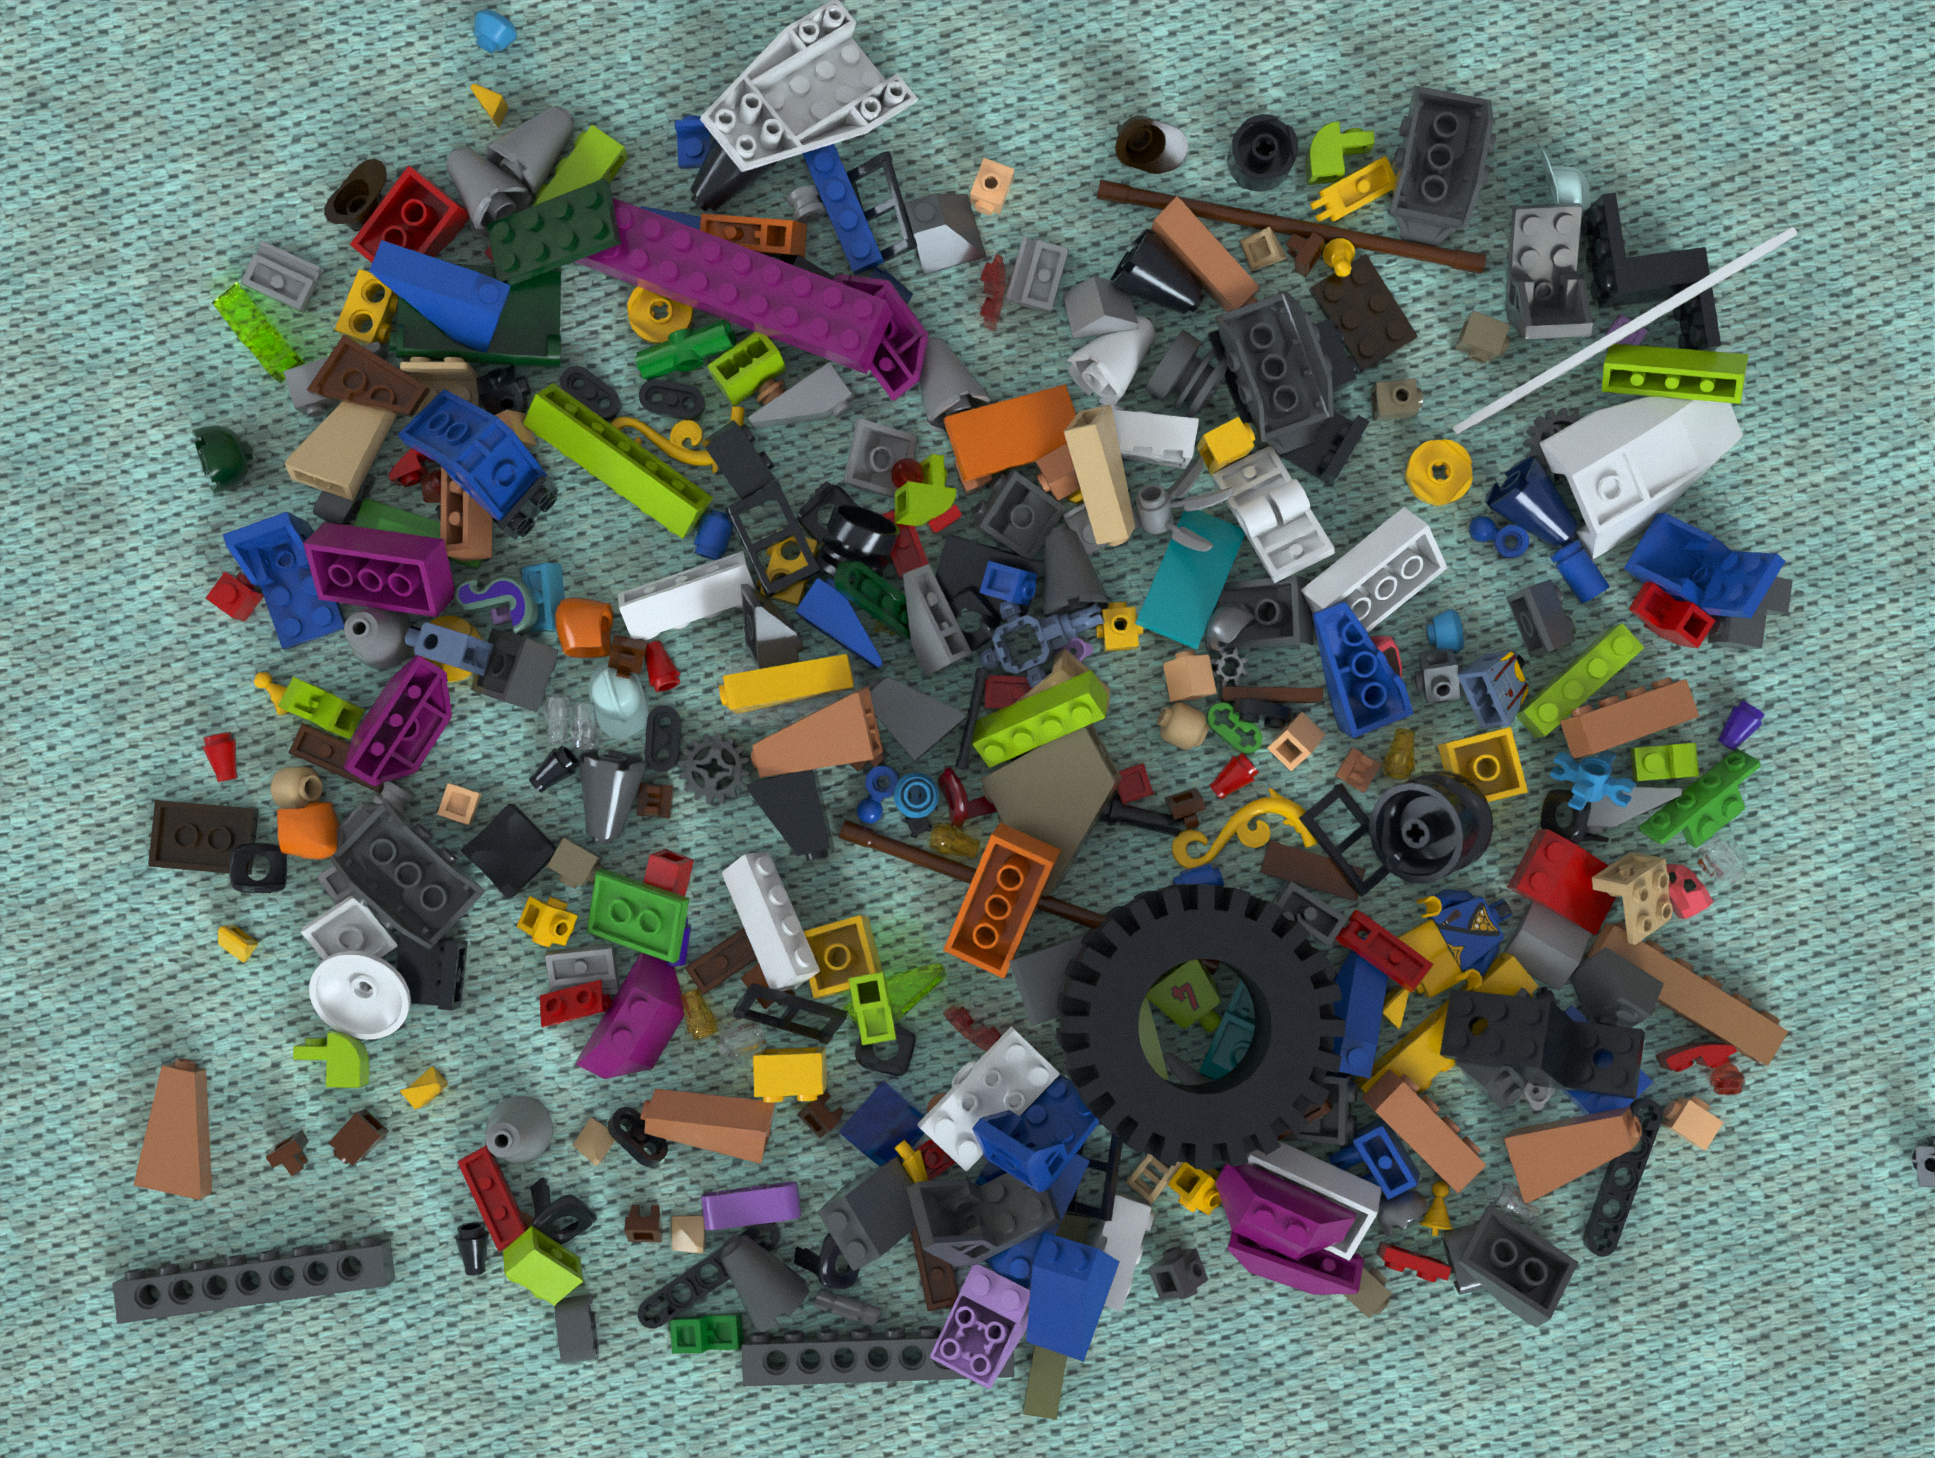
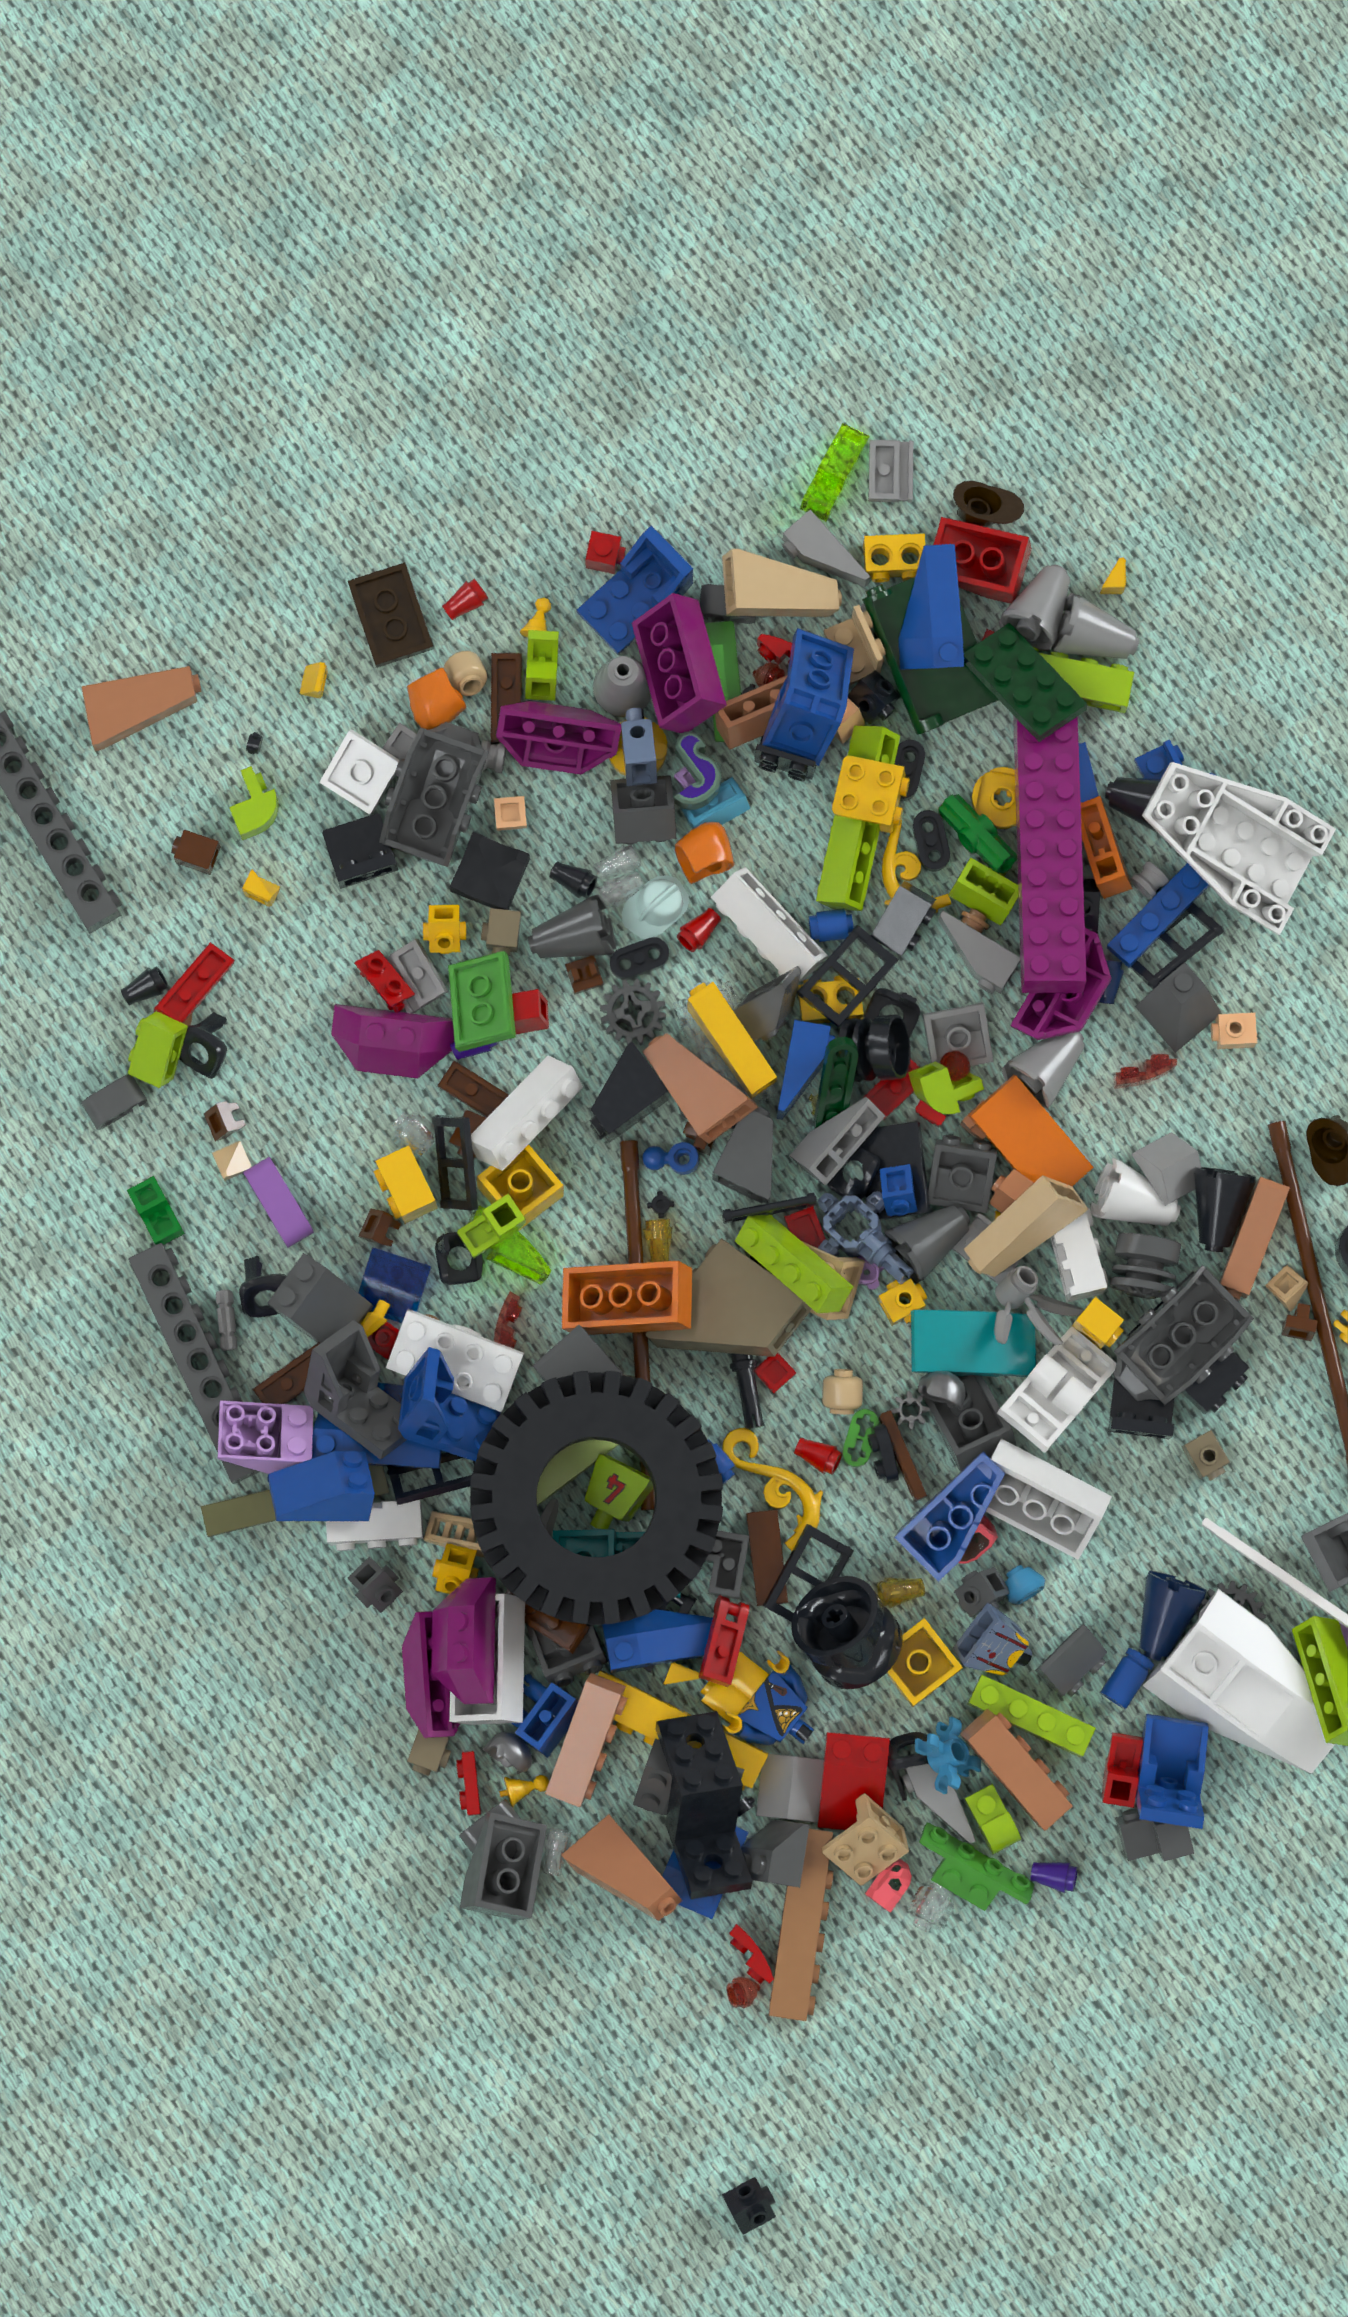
camera: 65 degrees right, 5 degrees down
dark green cylinder [192,425,253,494] -> none
black piece [229,843,287,894] -> none
reddish brown tile [266,1130,309,1176] -> none
reddish brown wing [307,335,430,417] -> none
white dish [309,951,411,1040] -> none
dark azure cone [473,9,517,53] -> none
light grey cone [486,1096,553,1163] -> none
tan slope [572,1117,615,1166] -> none
reddish brown tile [608,635,647,679] -> none
black plate [608,1107,668,1167] -> none
black beam [638,1222,780,1329] -> none
nougat slope [640,1089,775,1164] -> none
clear yellow cone [680,989,719,1041] -> none
dark grey cone [720,1234,810,1332] -> none
dark azure cone [894,772,939,818] -> none
dark red piece [938,767,998,828] -> none
light grey plate [1005,236,1069,314] -> none
light nougat brick [1163,650,1217,702] -> none
reddish brown tile [1164,787,1206,830] -> none
light nougat brick [1267,712,1326,771] -> none
dark brown plate [1309,254,1418,373] -> none
yellow piece [1323,238,1355,277] -> none
nougat tile [1335,747,1382,793] -> none
yellow plate [1404,439,1473,506] -> none
dark tan brick [1454,311,1511,363] -> none
blue plate [1469,516,1529,558] -> none
white plate [1519,1080,1555,1110] -> none
black beam [1583,1098,1663,1257] -> none
light nougat brick [1661,1096,1724,1150] -> none
none -> black piece [246,732,263,754]
none -> yellow bracket [832,756,910,833]

